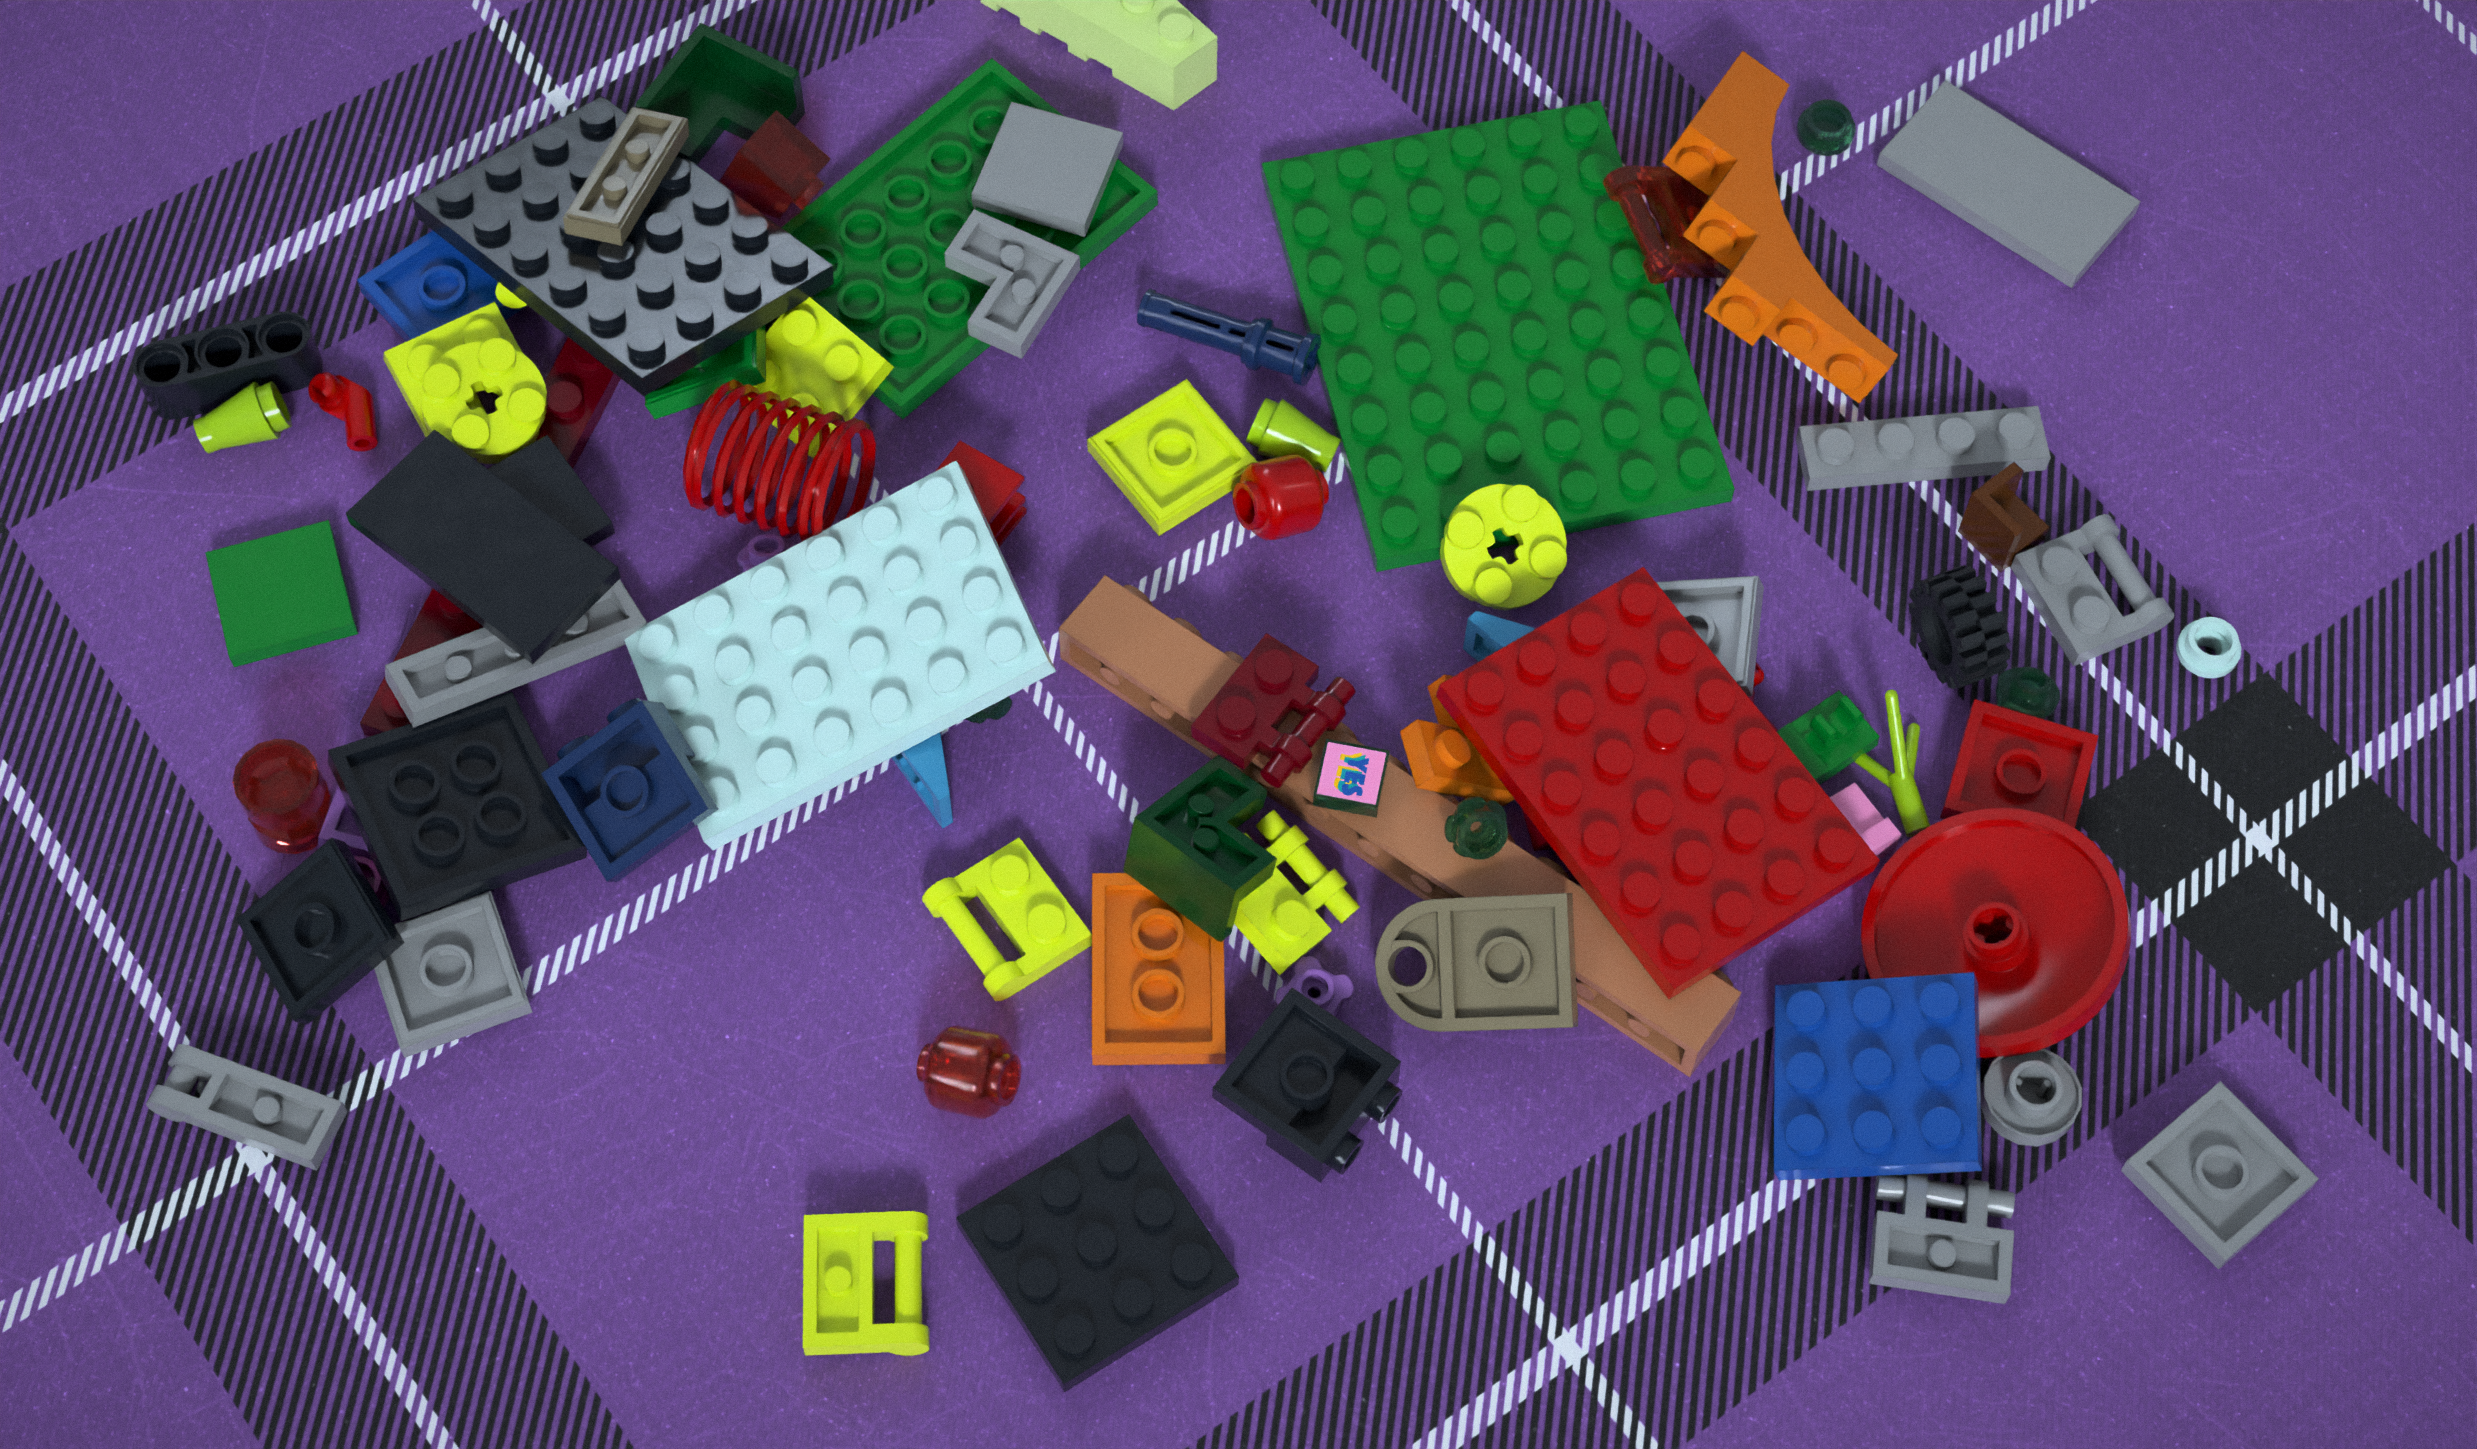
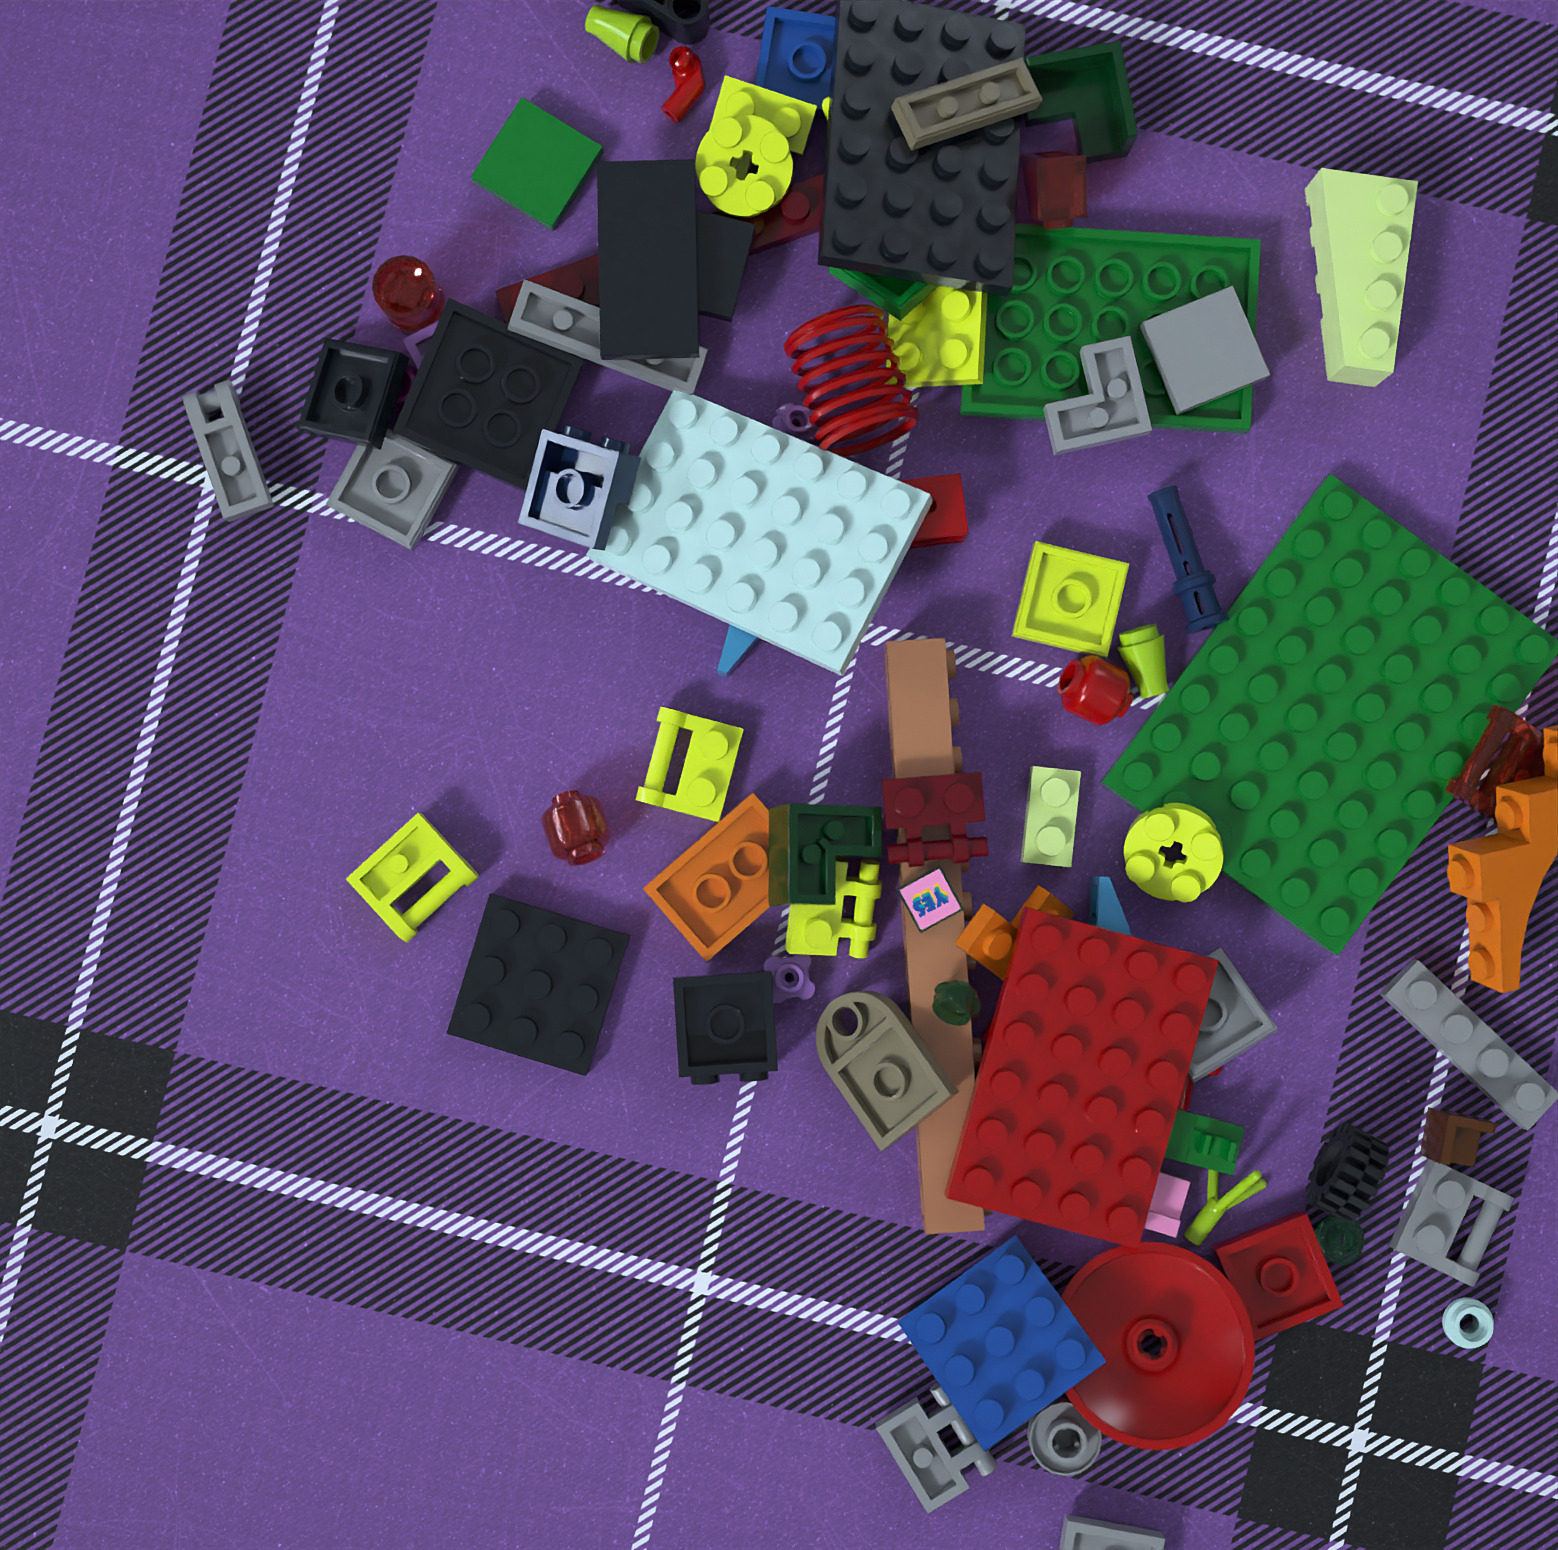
camera: 50 degrees right, 25 degrees up
none -> yellowish green plate [1021,766,1081,867]

